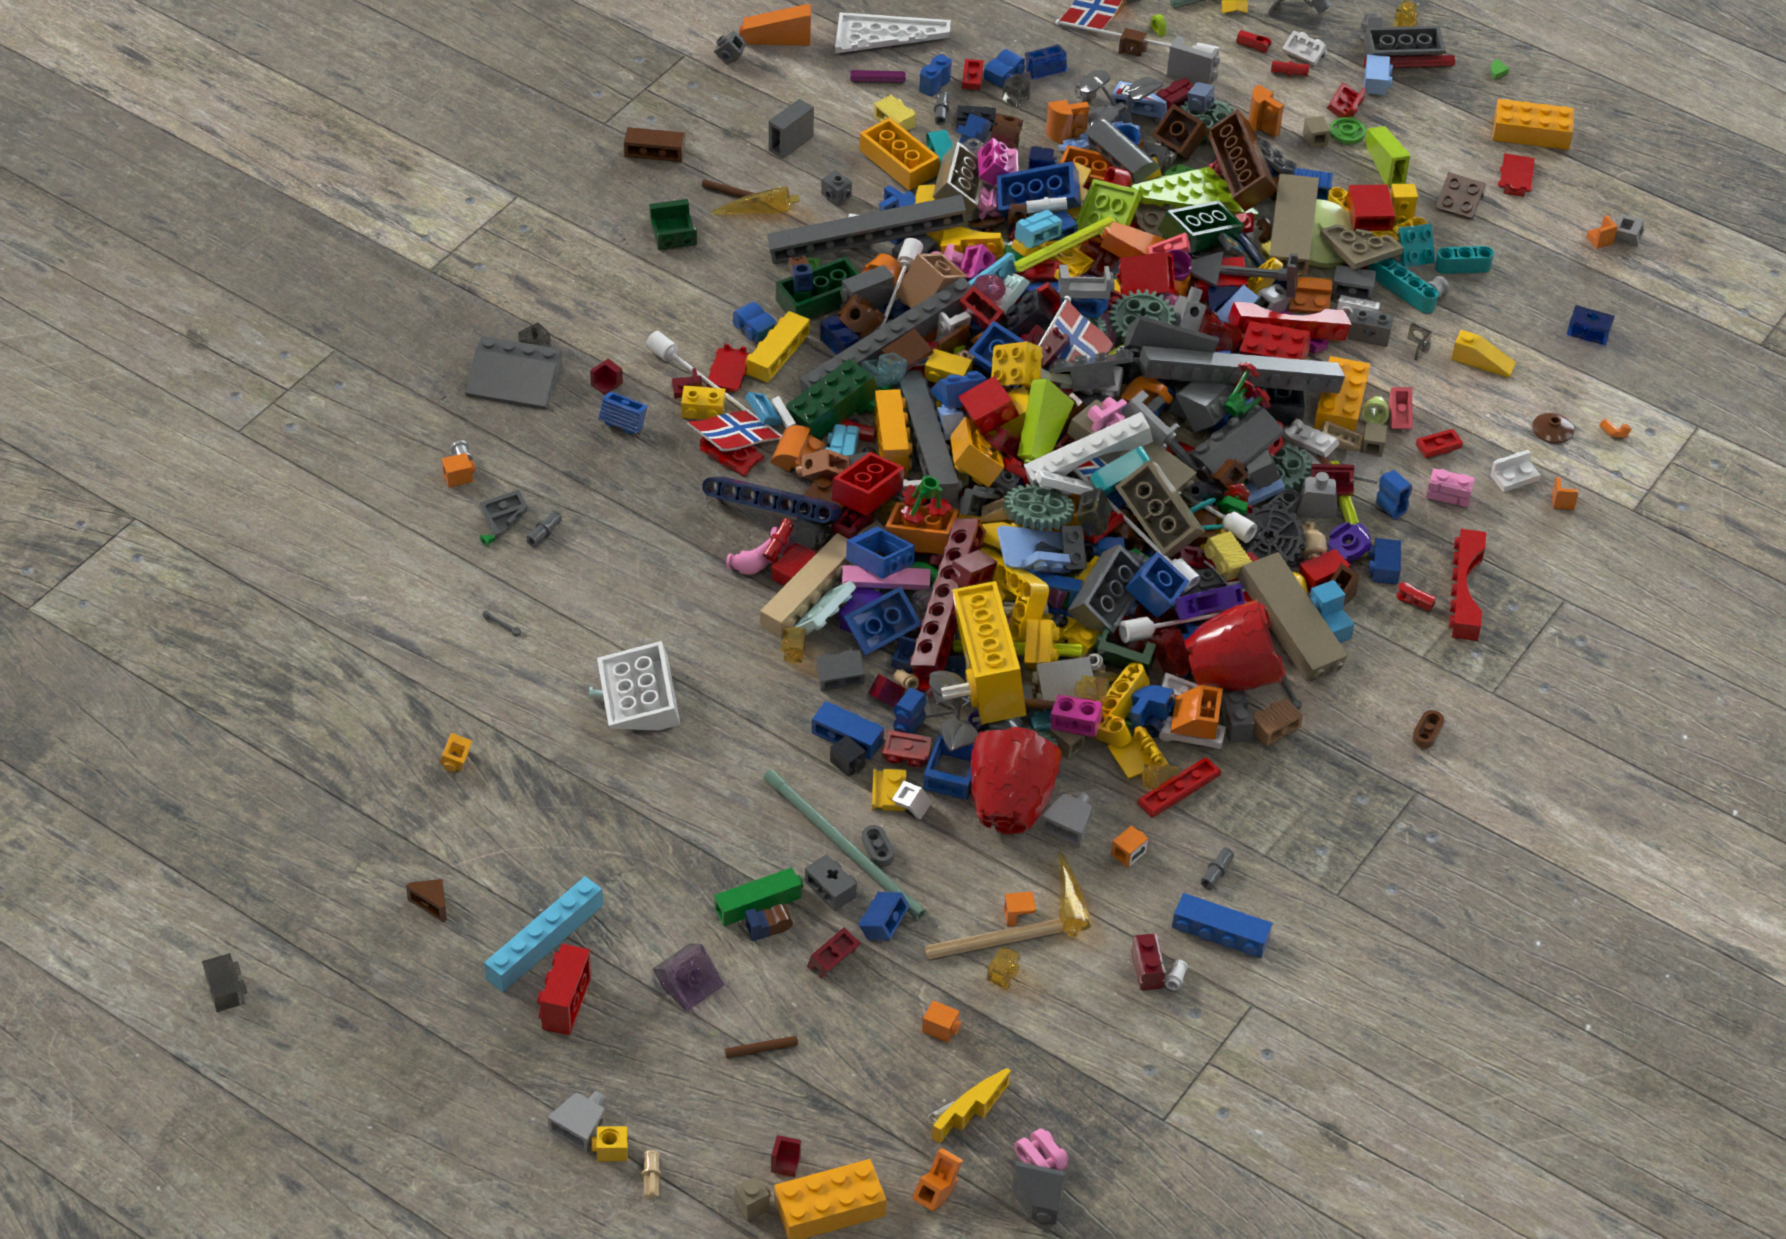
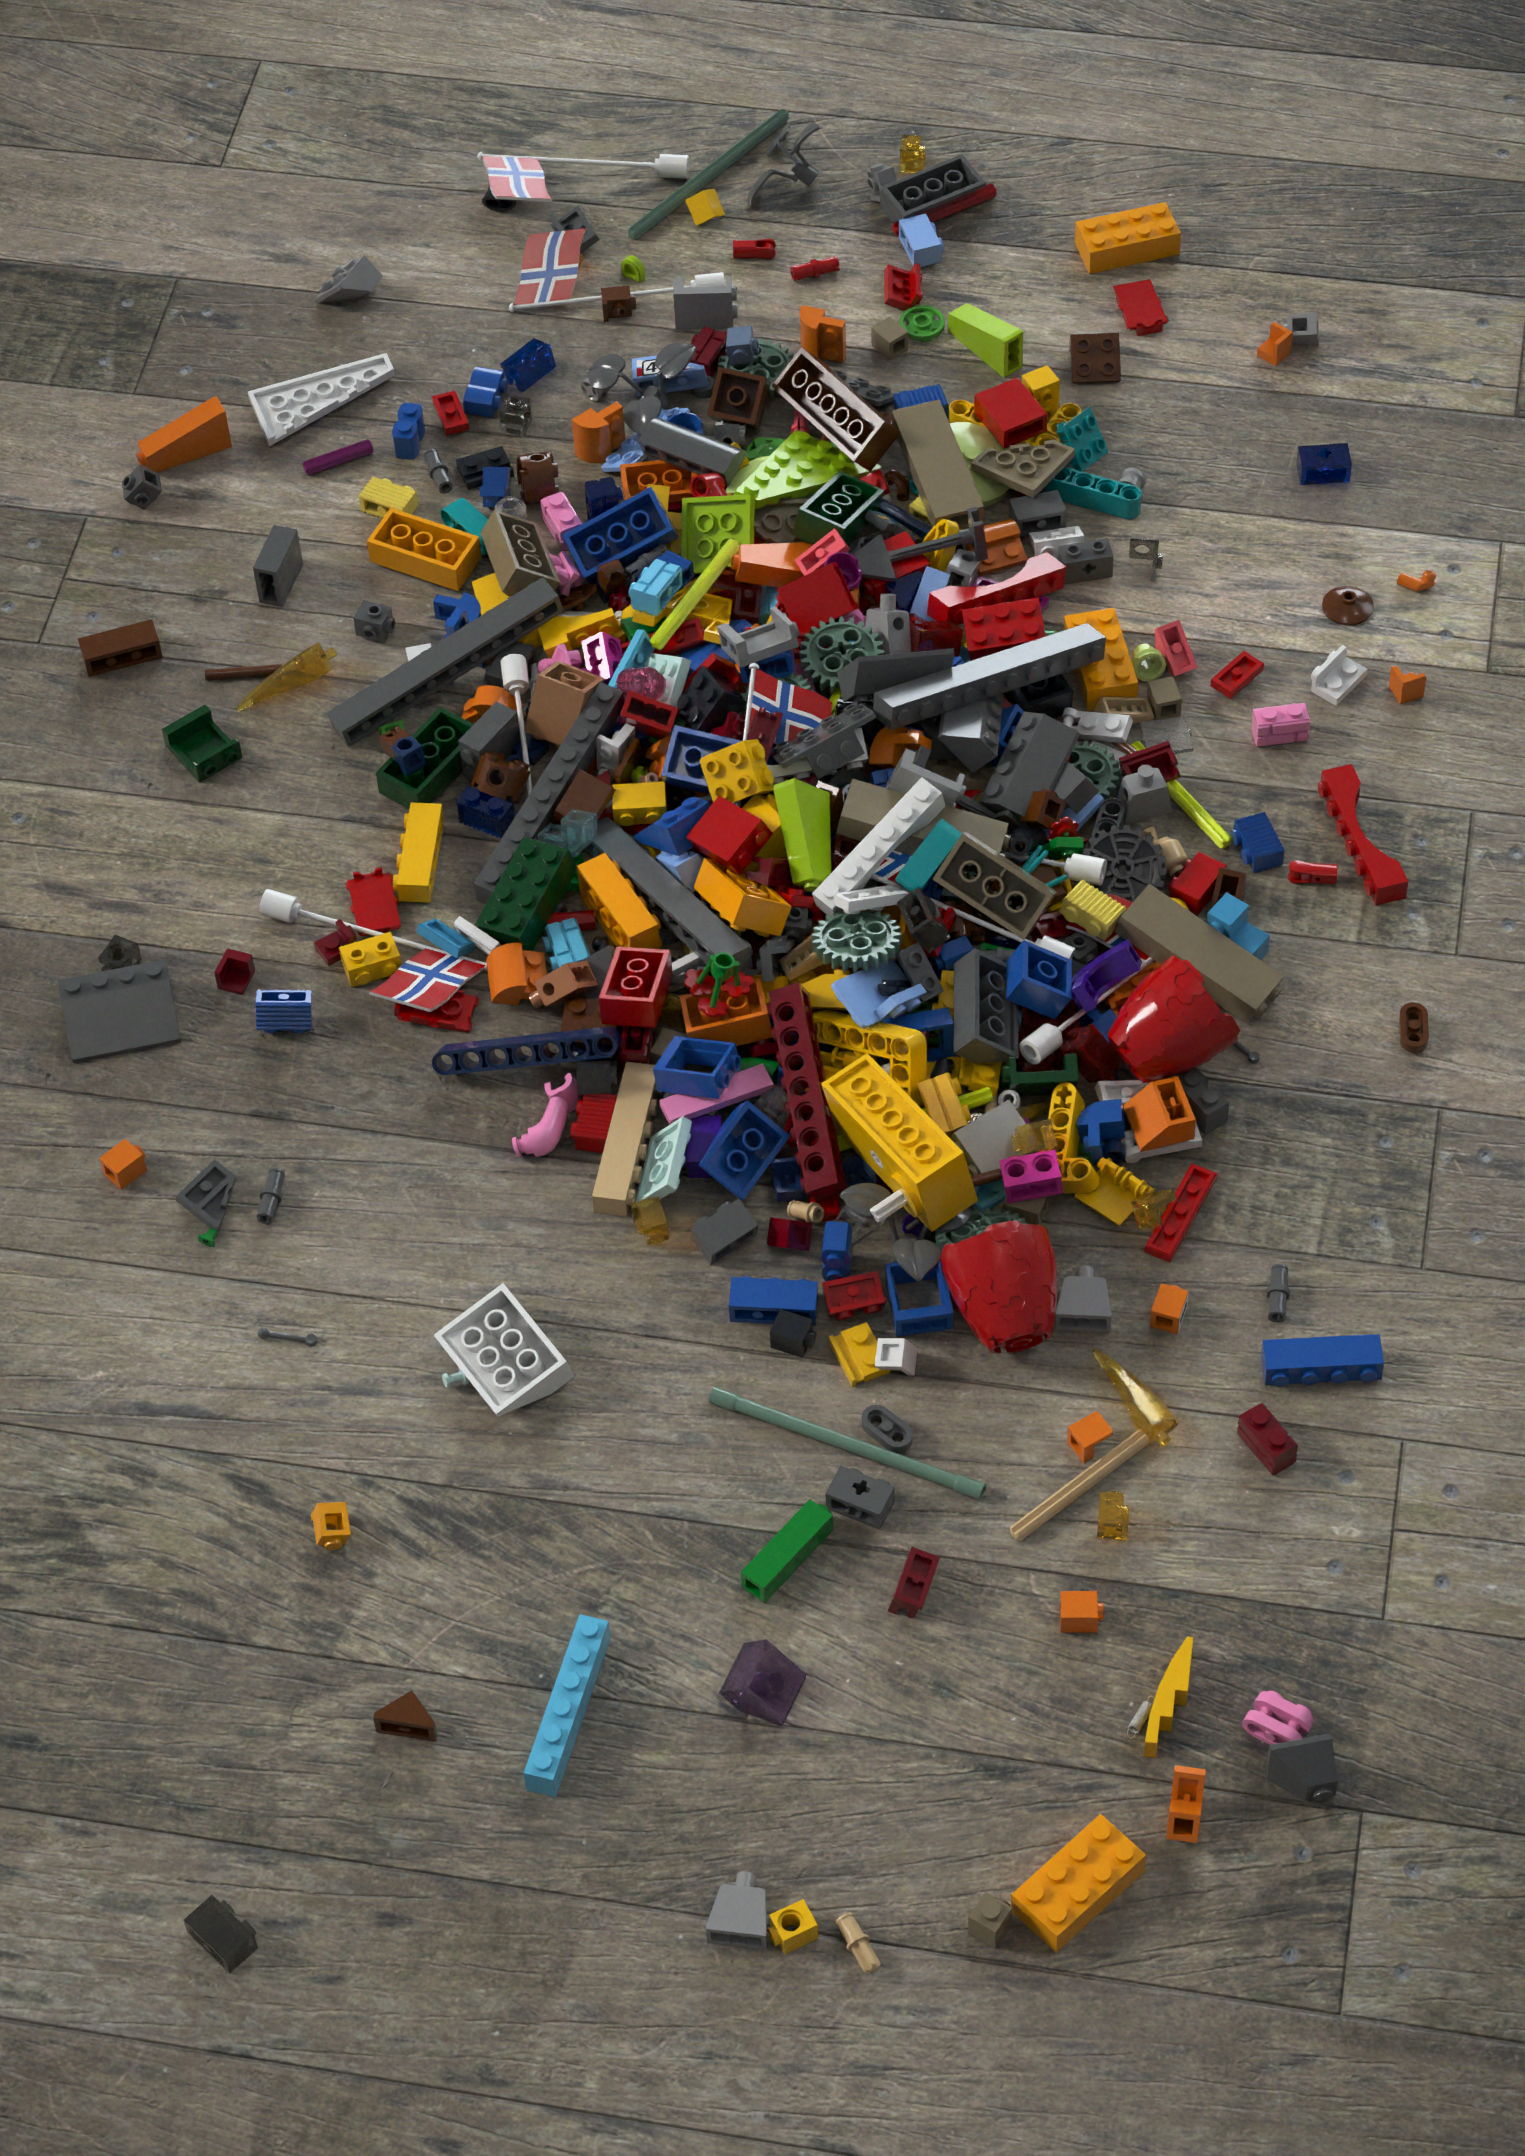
camera: 20 degrees left, 5 degrees up
light grey bush [450,440,473,461] -> none
red brick [537,944,592,1035] -> none
reddish brown bar [724,1036,798,1058] -> none
blue brick [733,302,777,344] -> none
leg [745,905,793,942] -> none
red pin [762,518,795,562] -> none
dark red panel [771,1135,801,1177] -> none
blue brick [859,892,910,941] -> none
dark red hinge [950,550,998,587] -> none
dark pink brick [977,138,1009,187] -> none
white pin [1026,197,1067,213] -> none
bright pink hips [1087,397,1127,432] -> none
white pin [1165,960,1188,991] -> none
plant [1224,362,1270,417] -> none
medium nougat brick [1252,698,1303,746] -> none
white bracket [1282,30,1327,66] -> none
dark purple plate [1327,522,1372,564] -> none
blue brick [1376,470,1412,520] -> none
teal beam [1435,246,1494,274] -> none
yellow slope [1451,330,1516,378] -> none
bright green tile [1490,58,1509,80] -> none

